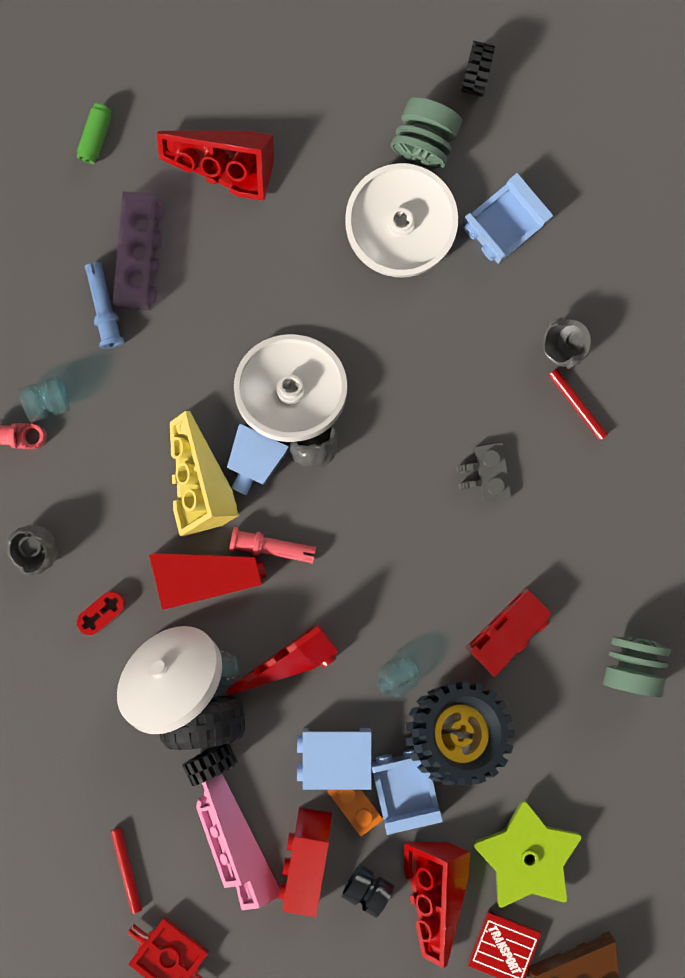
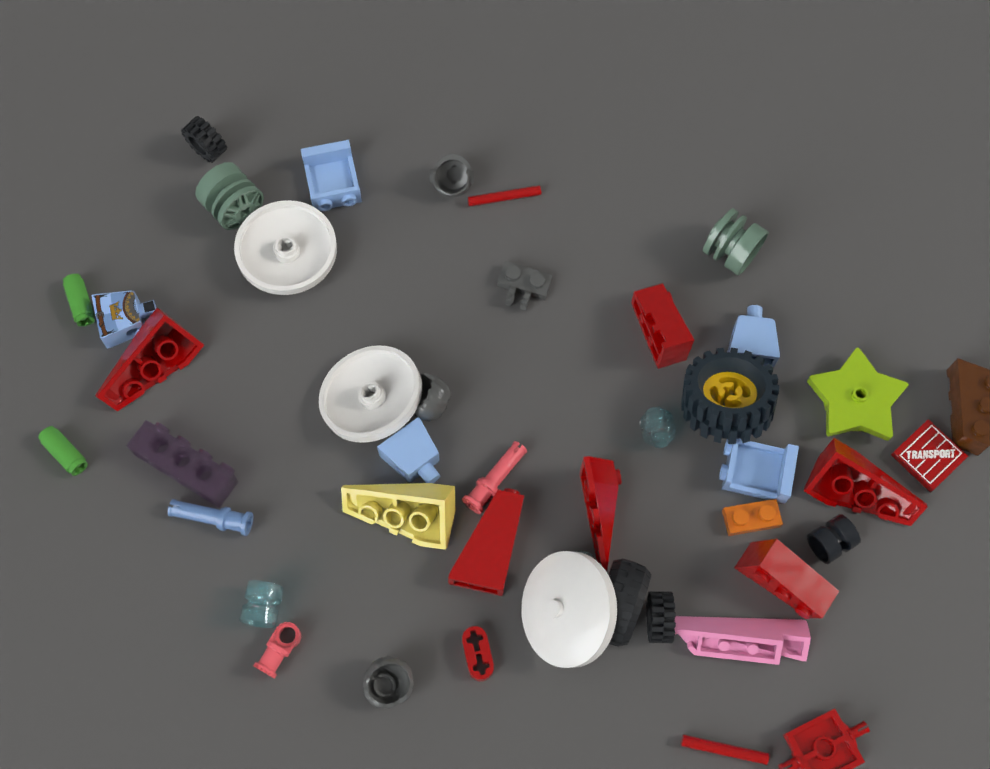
camera: 65 degrees left, 20 degrees down
light blue panel [297,728,371,790] -> none
none -> bright green piece [63,274,95,327]
none -> torso [91,291,156,349]
none -> light blue torso [727,305,780,367]

